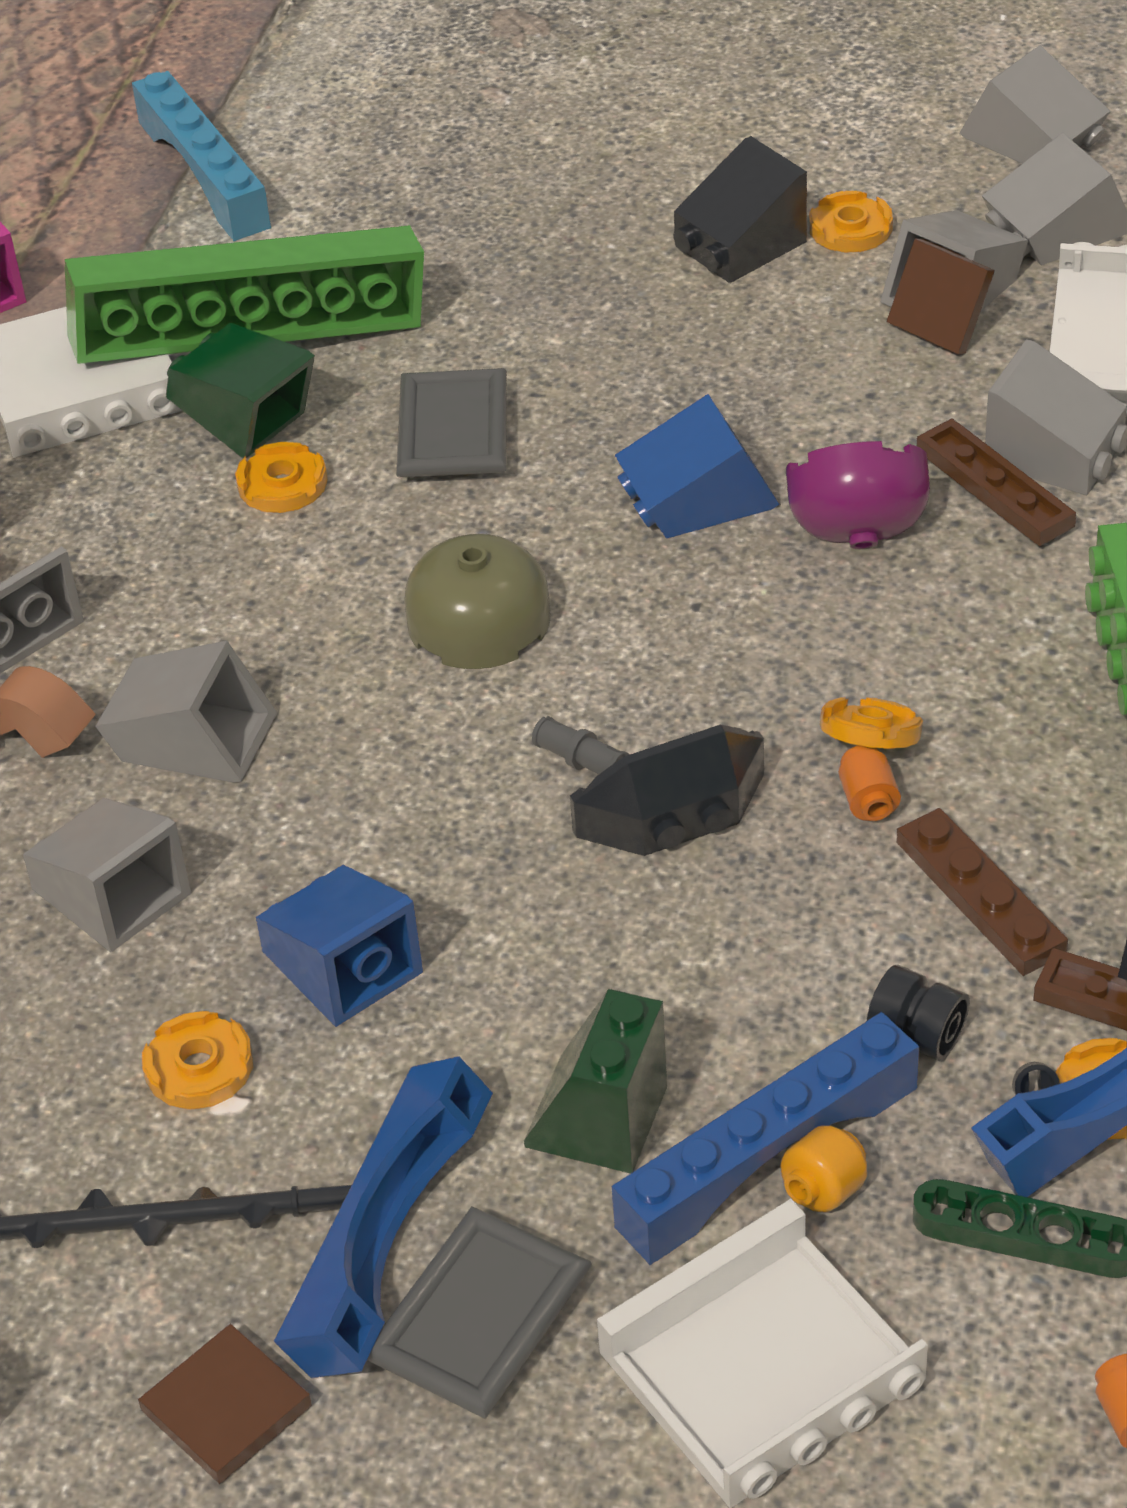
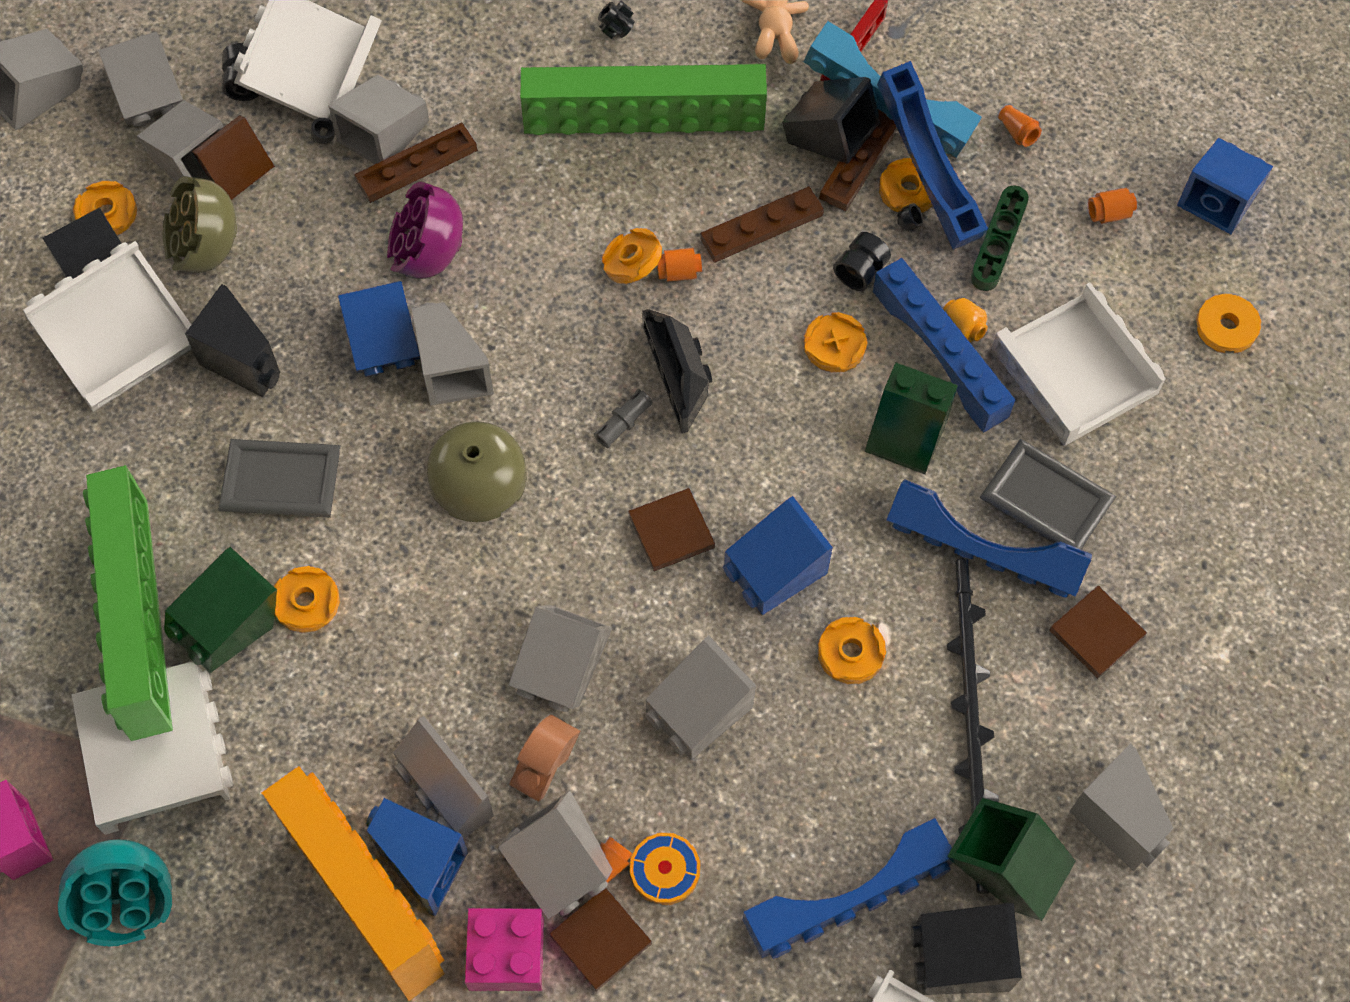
camera: 90 degrees left, 20 degrees up
none -> white panel [23,241,192,412]
none -> olive cylinder [163,176,237,273]
none -> black slope [185,284,280,397]
none -> light grey slope [412,302,494,406]
none -> reddish brown tile [628,488,715,572]
none -> light orange tile [804,312,868,373]

